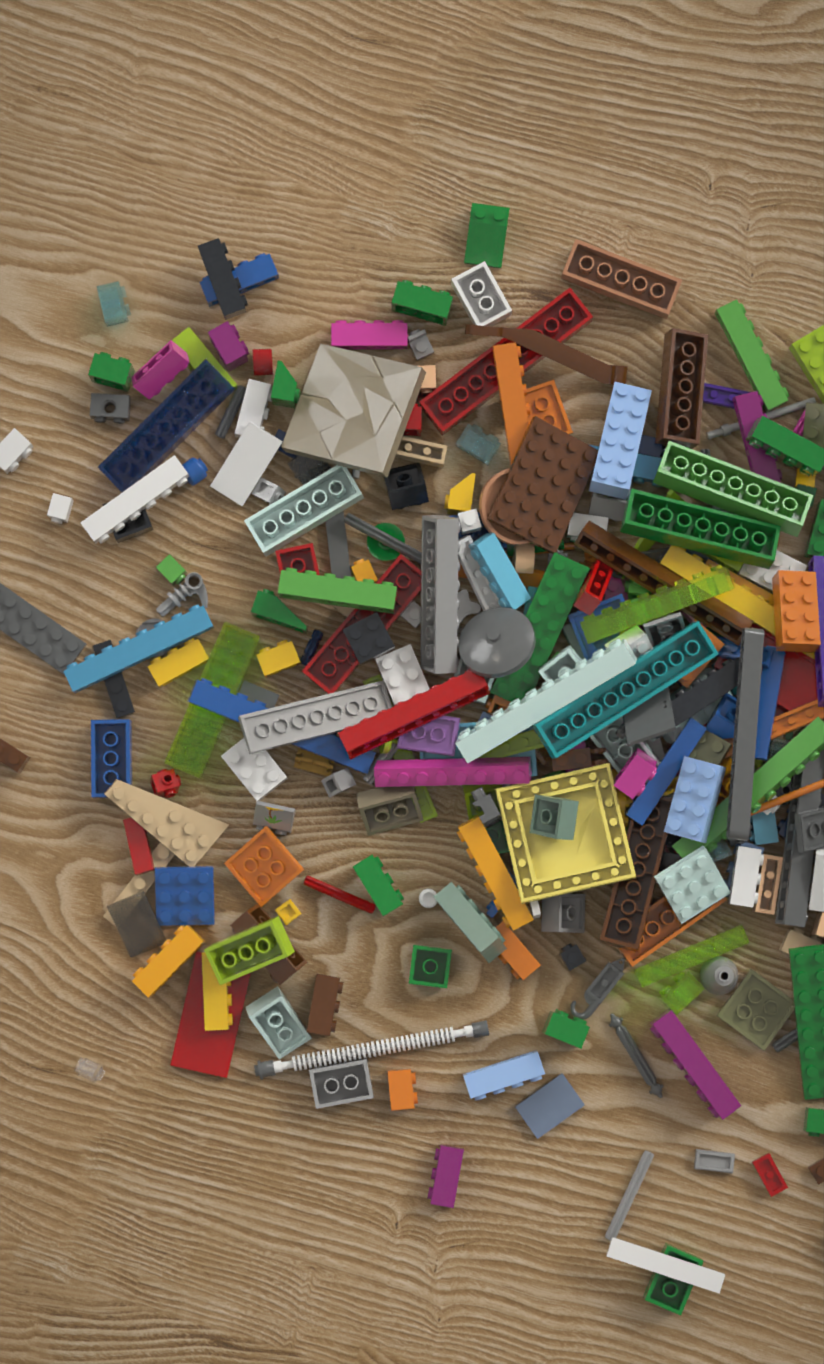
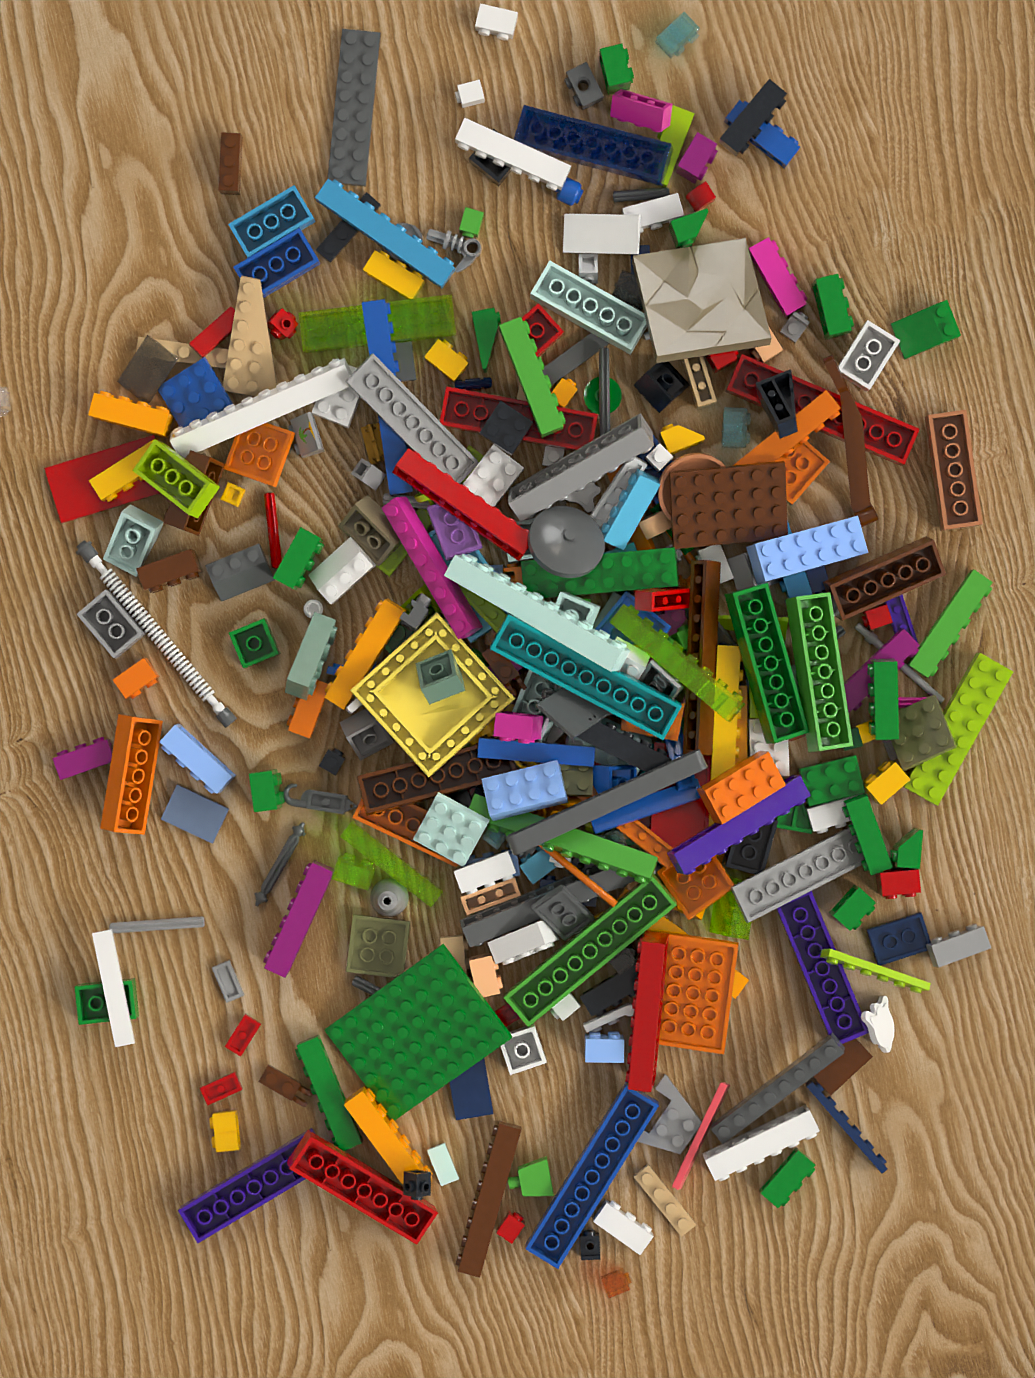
camera: 70 degrees right, 5 degrees up
none -> orange brick [100,714,163,835]
none -> white brick [170,358,352,458]
none -> red plate [199,1072,243,1106]
none -> dark grey slope [205,544,275,601]
none -> dark azure brick [228,185,316,258]
none -> white slope [309,537,376,604]
none -> black wedge [755,369,798,439]
none -> red brick [861,604,893,630]

